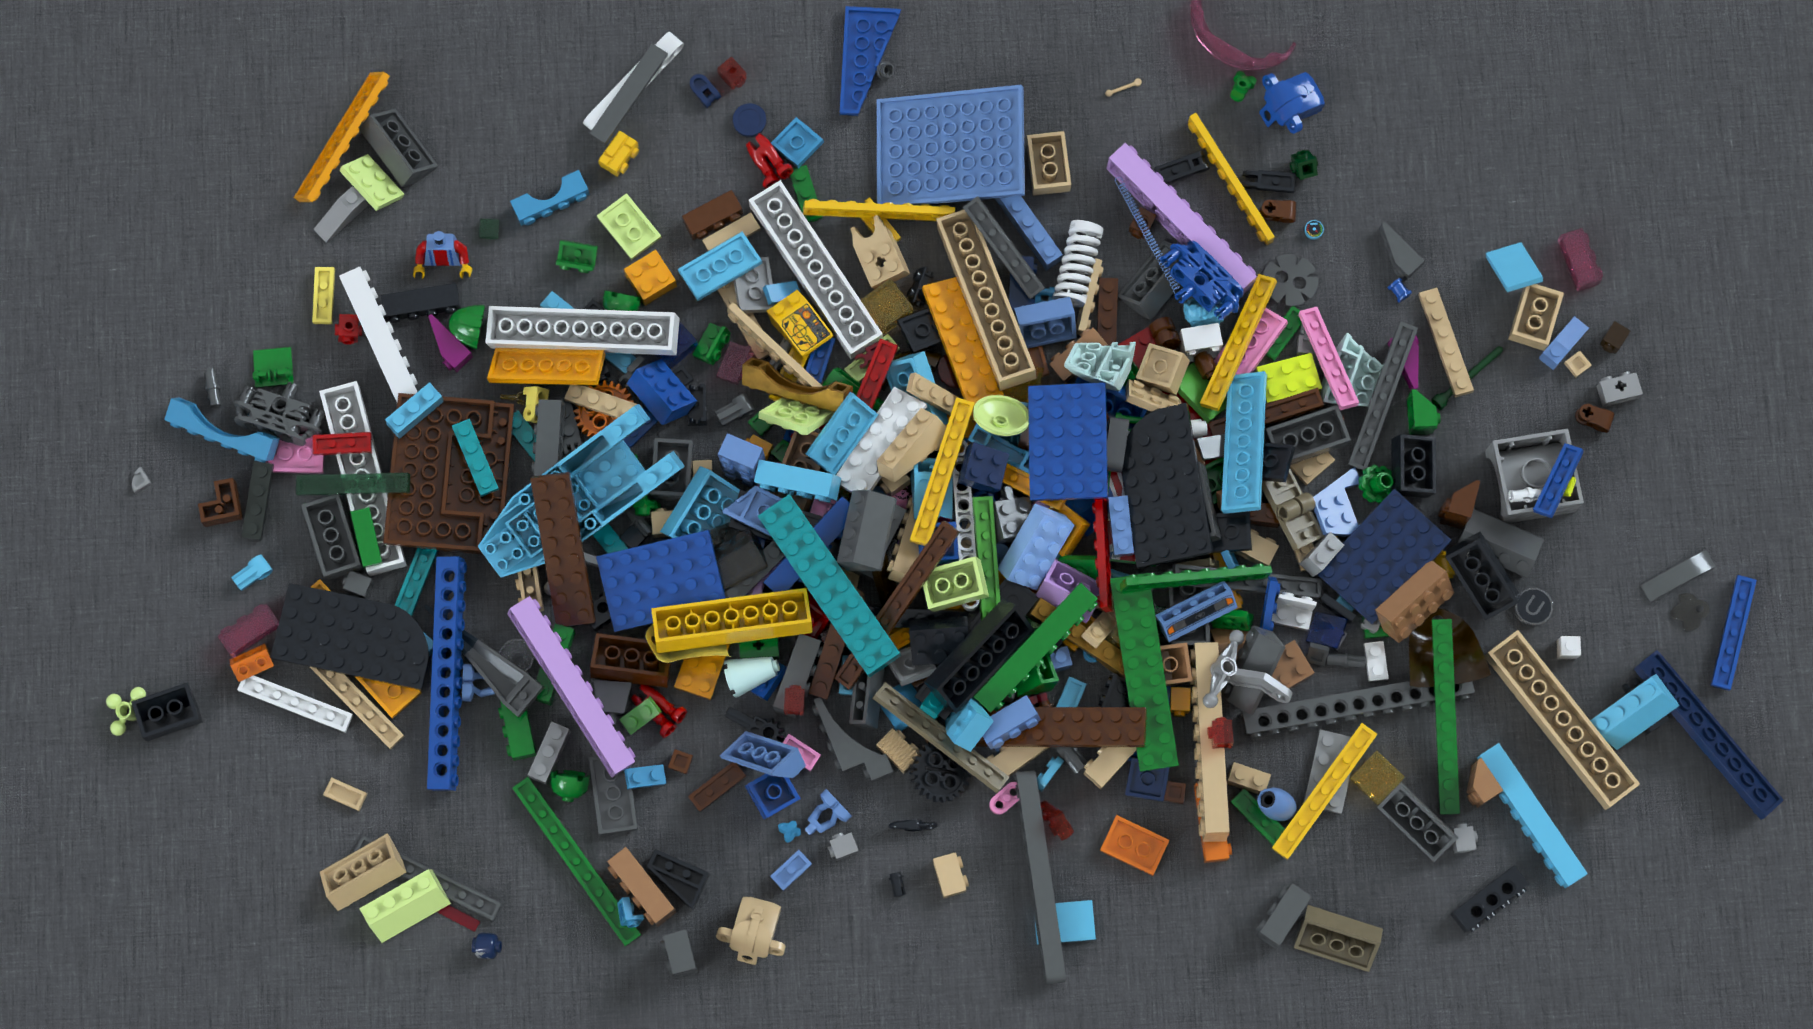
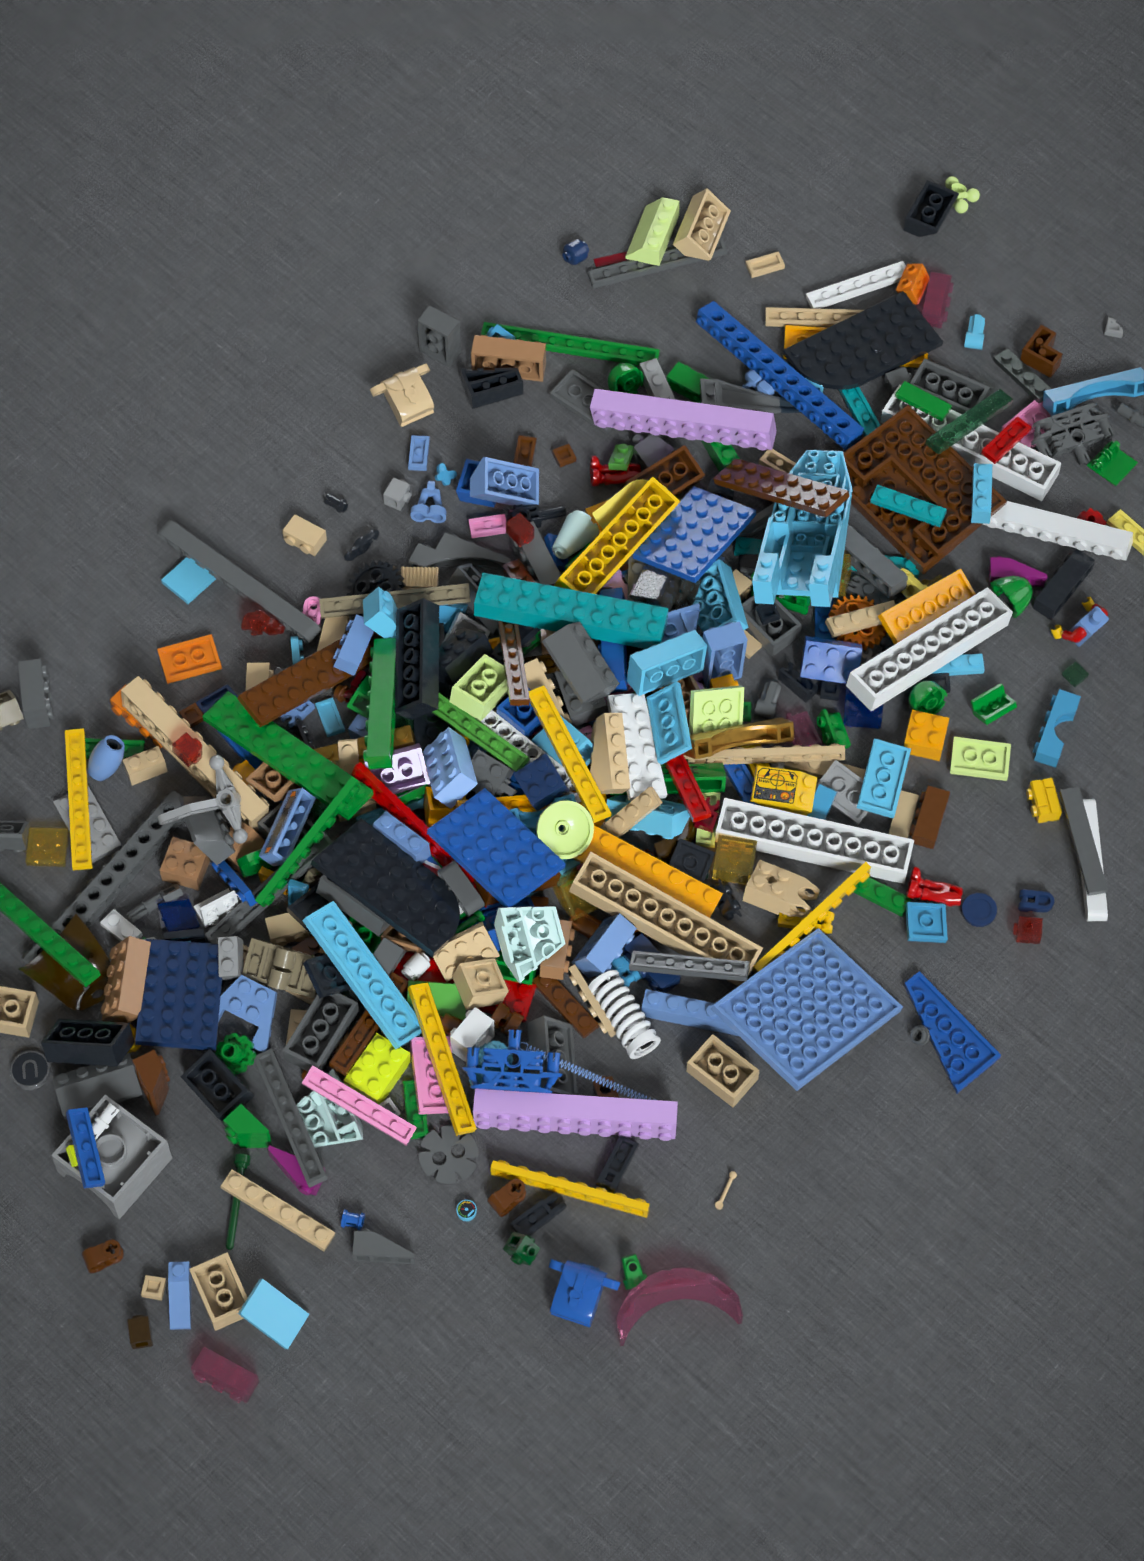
camera: 140 degrees right, 15 degrees down
dark azure plate [624,764,666,789] -> none
light grey brick [1596,372,1643,407] -> none

